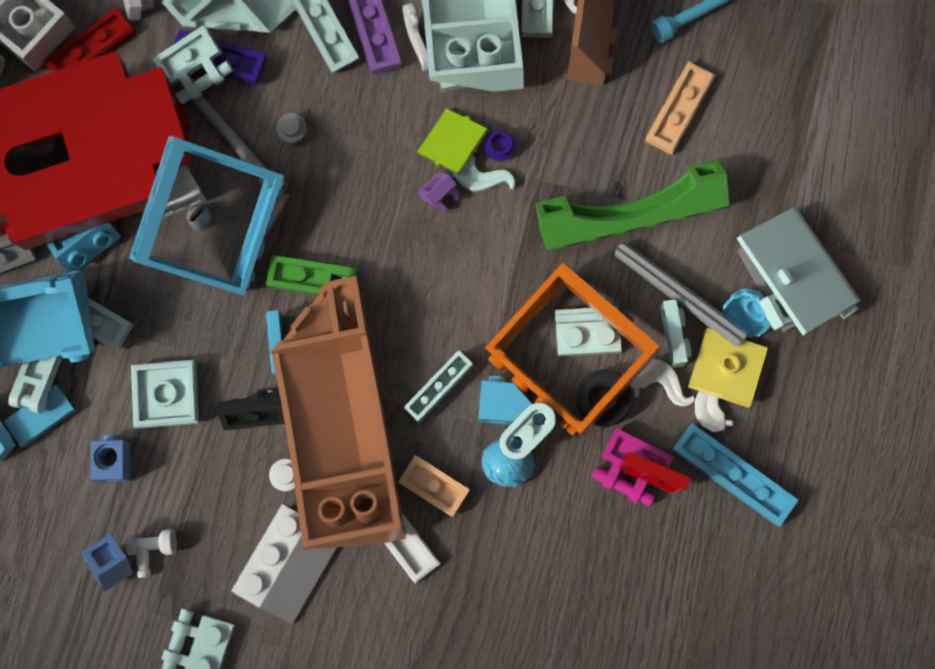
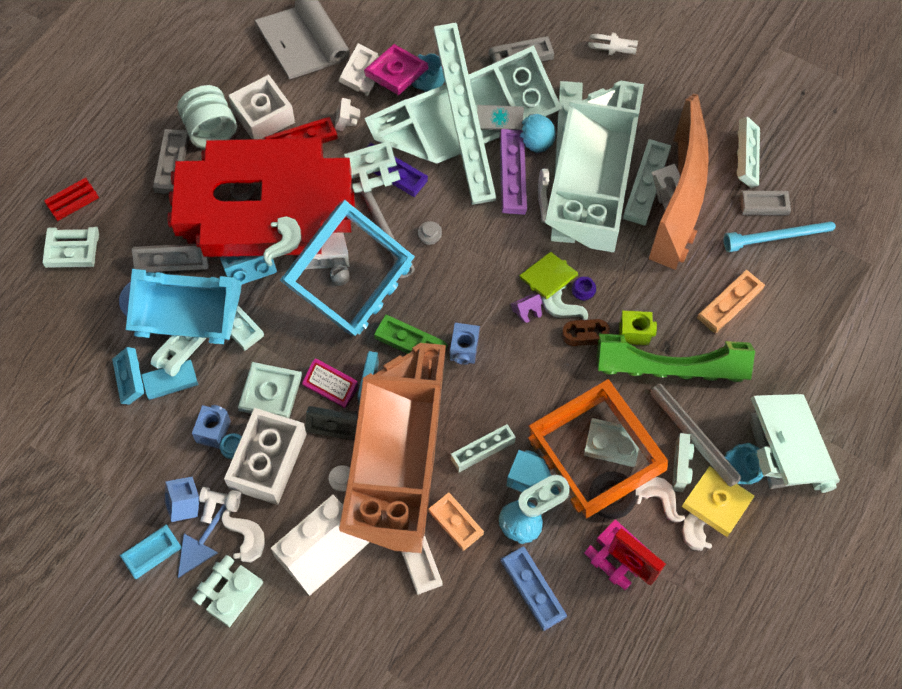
camera: 10 degrees right, 15 degrees down
medium azure plate [672,423,798,527] -> none
none -> medium azure tile [120,524,182,579]
none -> medium blue piece [178,504,227,578]
none -> medium azure plate [220,433,242,459]
none -> white piece [222,509,265,562]
none -> white brick [224,408,307,505]
none -> light aqua piece [264,216,301,266]
none -> slope [302,358,359,408]
none -> medium blue brick [450,323,480,365]
none -> medium blue tile [500,546,567,631]
none -> reddish brown beam [562,319,610,346]
none -> lime brick [619,310,657,345]

